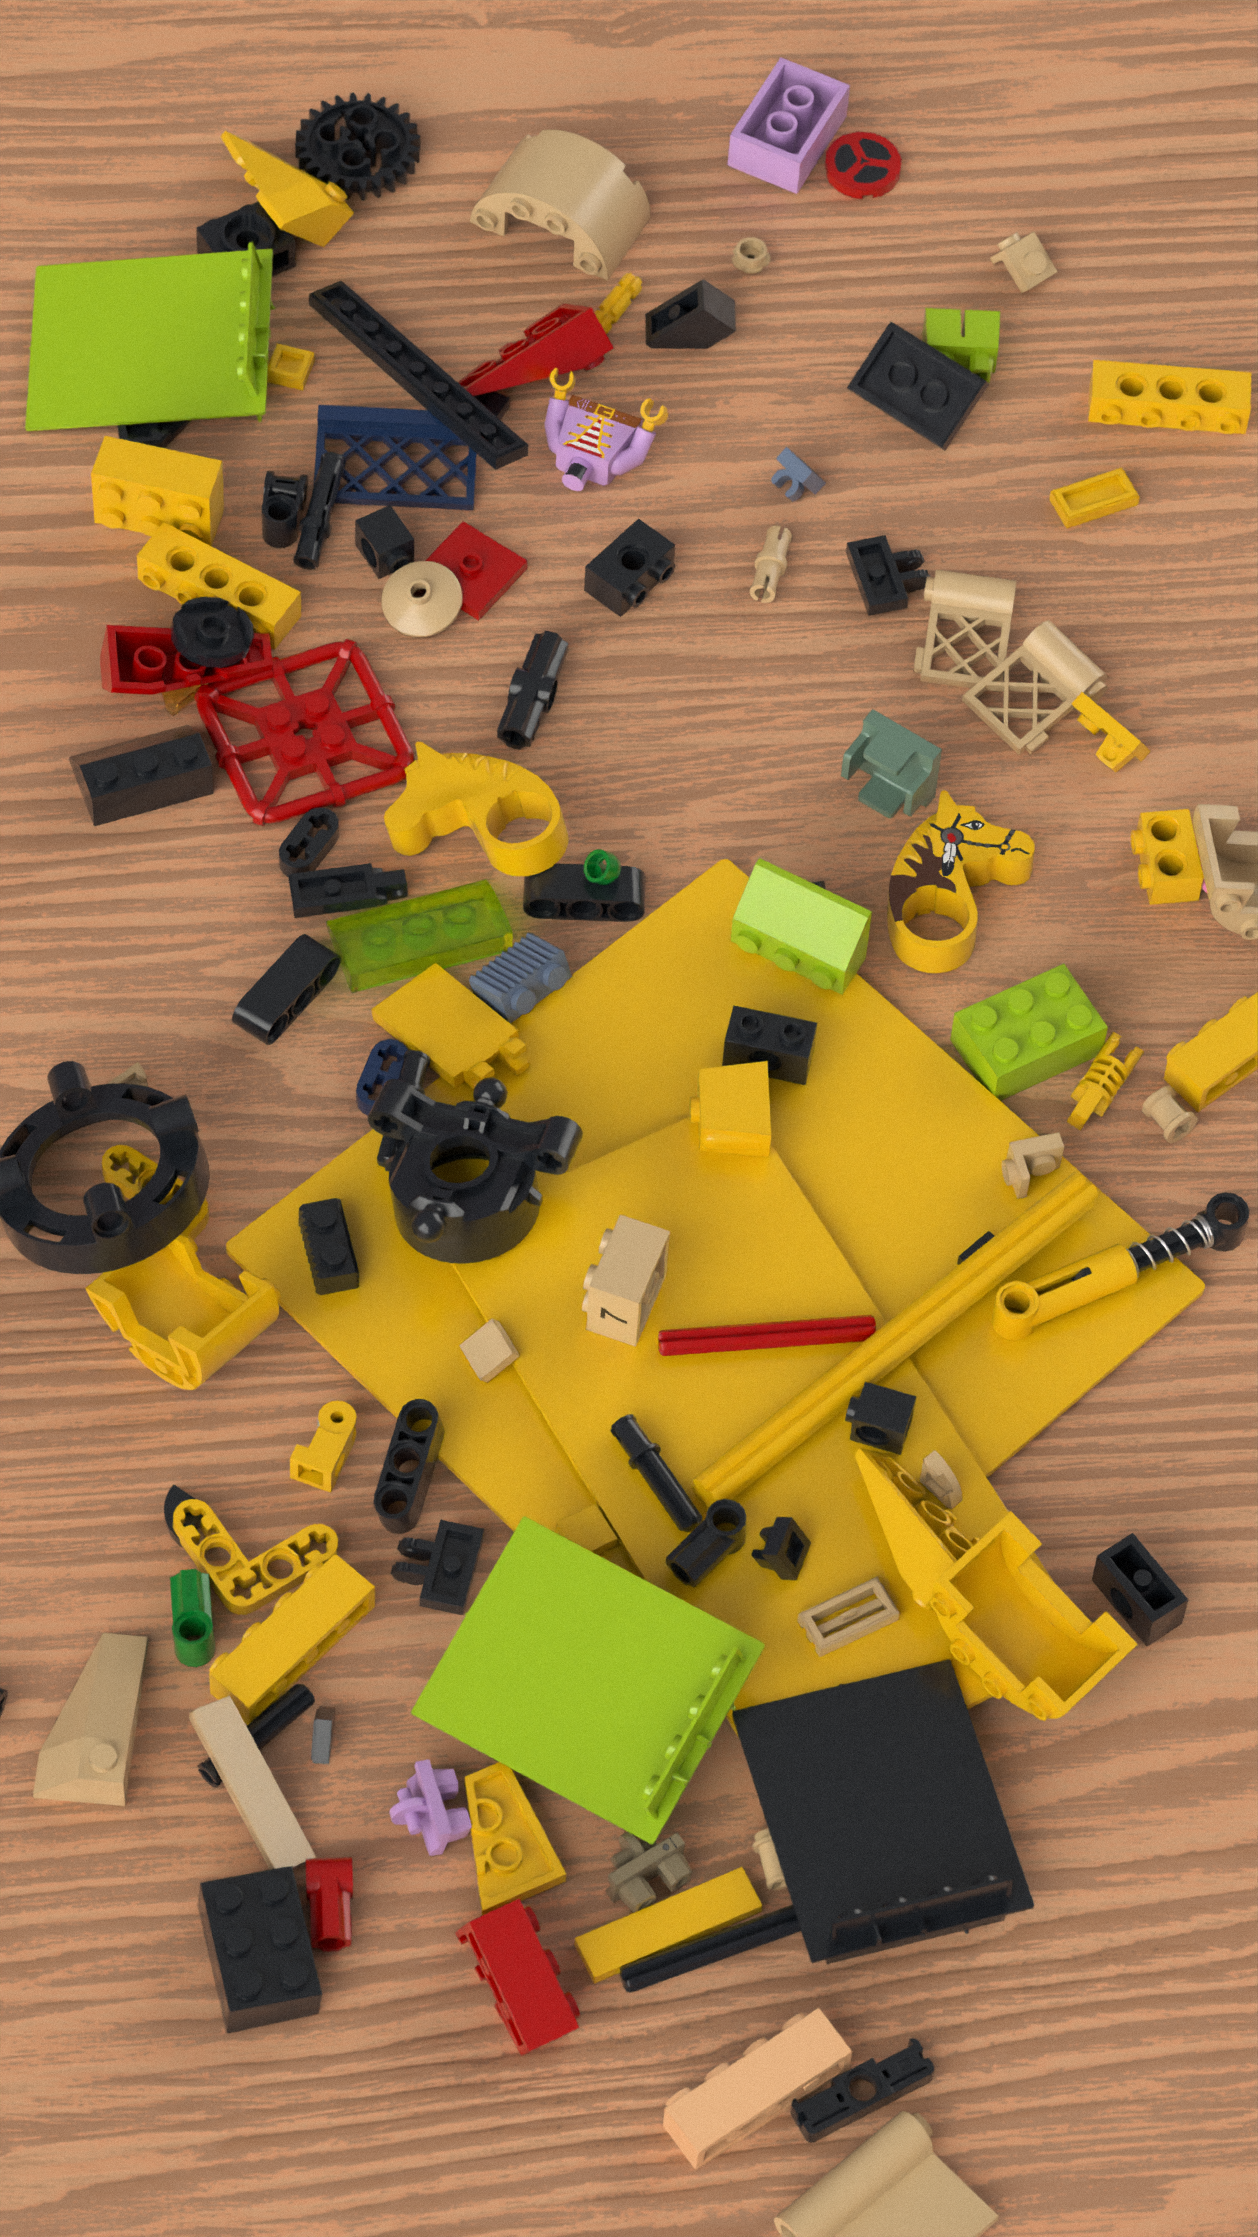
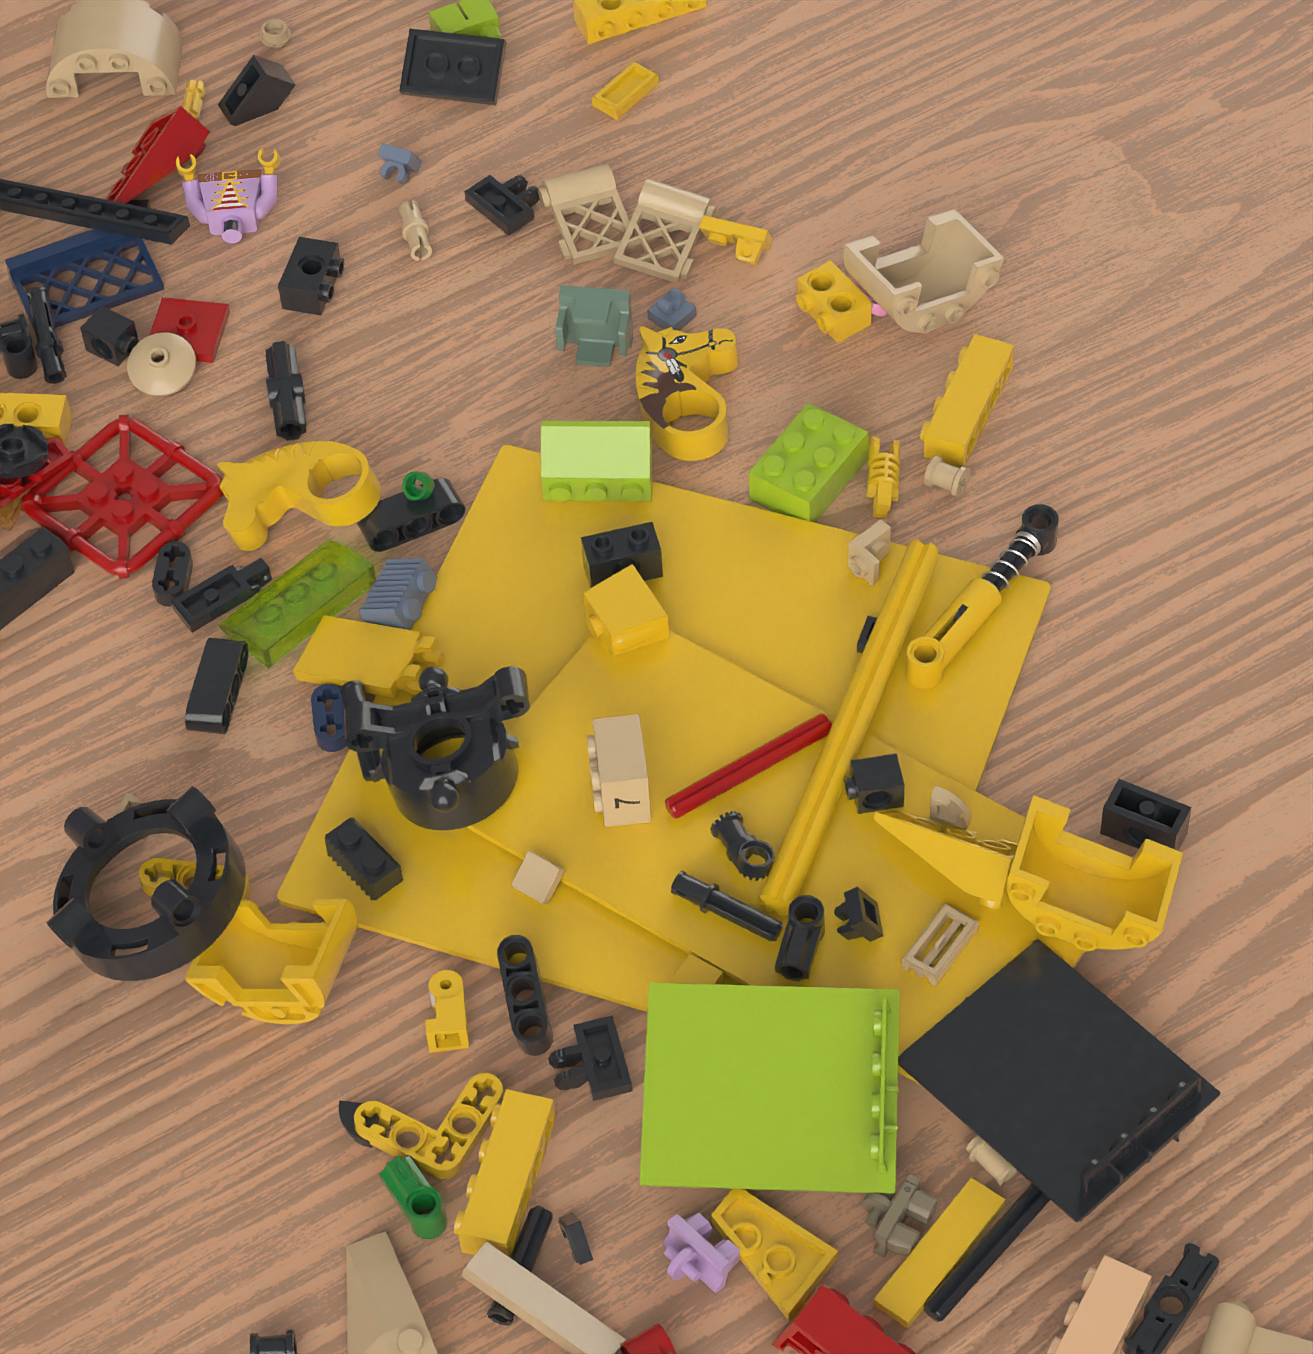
camera: 20 degrees left, 5 degrees down
none -> sand blue tile [647,287,697,331]
none -> black connector [710,811,774,881]

